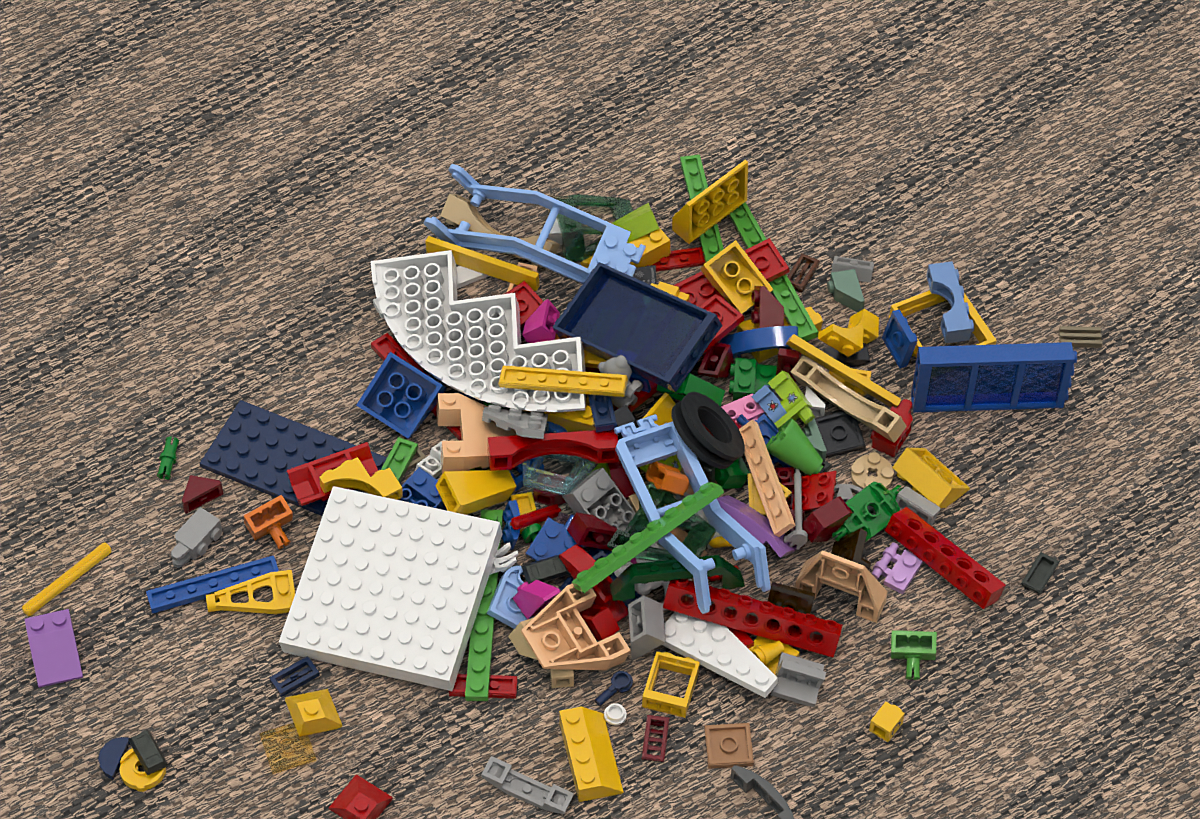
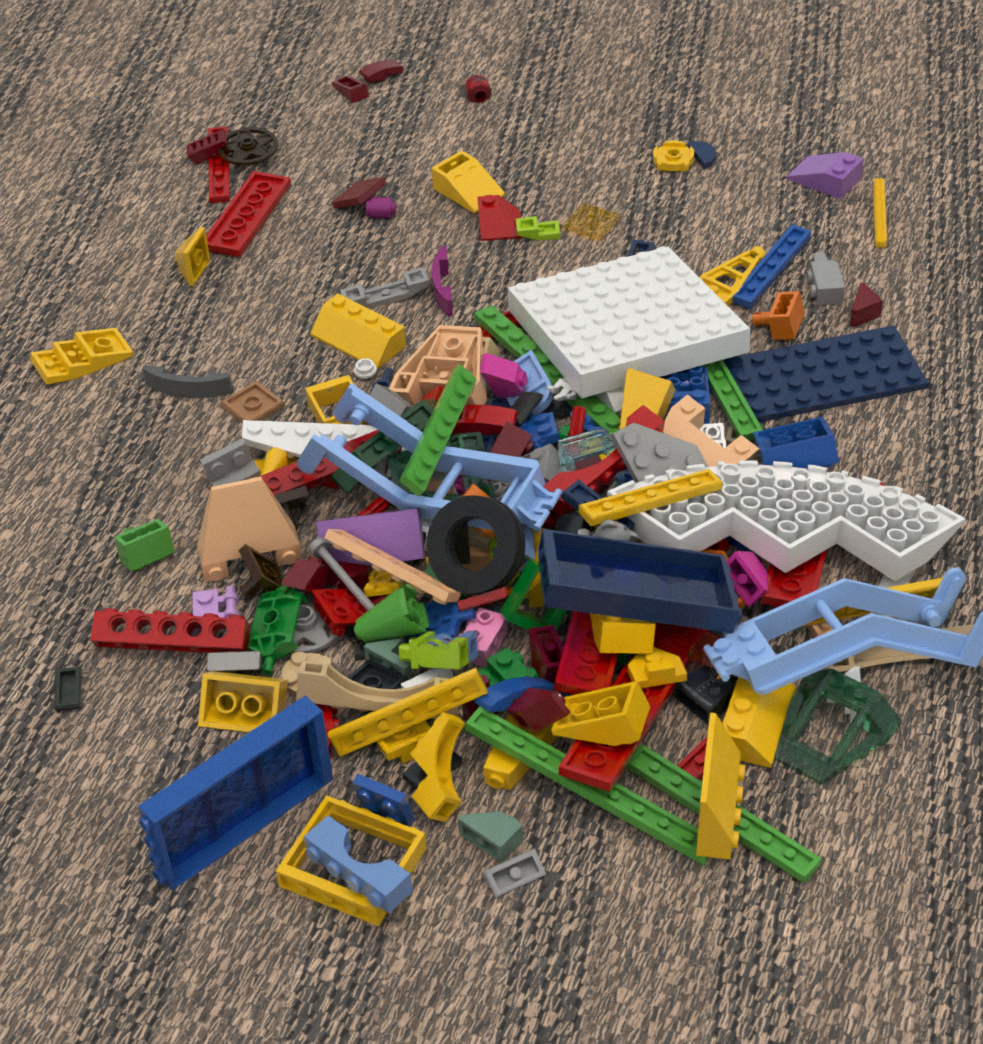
camera: 145 degrees right, 10 degrees down
pearl dark grey tile [128,730,168,776] -> none
green pin [157,436,179,480] -> none
yellow slope [285,689,343,737] -> none
red piece [287,442,379,506] -> none
yellow arch [319,457,403,500] -> none
lime slope [611,203,659,243] -> none
dark red slope [641,715,669,762] -> none
reddish brown tile [787,253,820,293] -> none
yellow brick [869,701,905,742] -> none
dark tan tile [1059,326,1102,348] -> none
none -> magenta slope [432,246,453,316]
none -> lime slope [516,216,561,240]

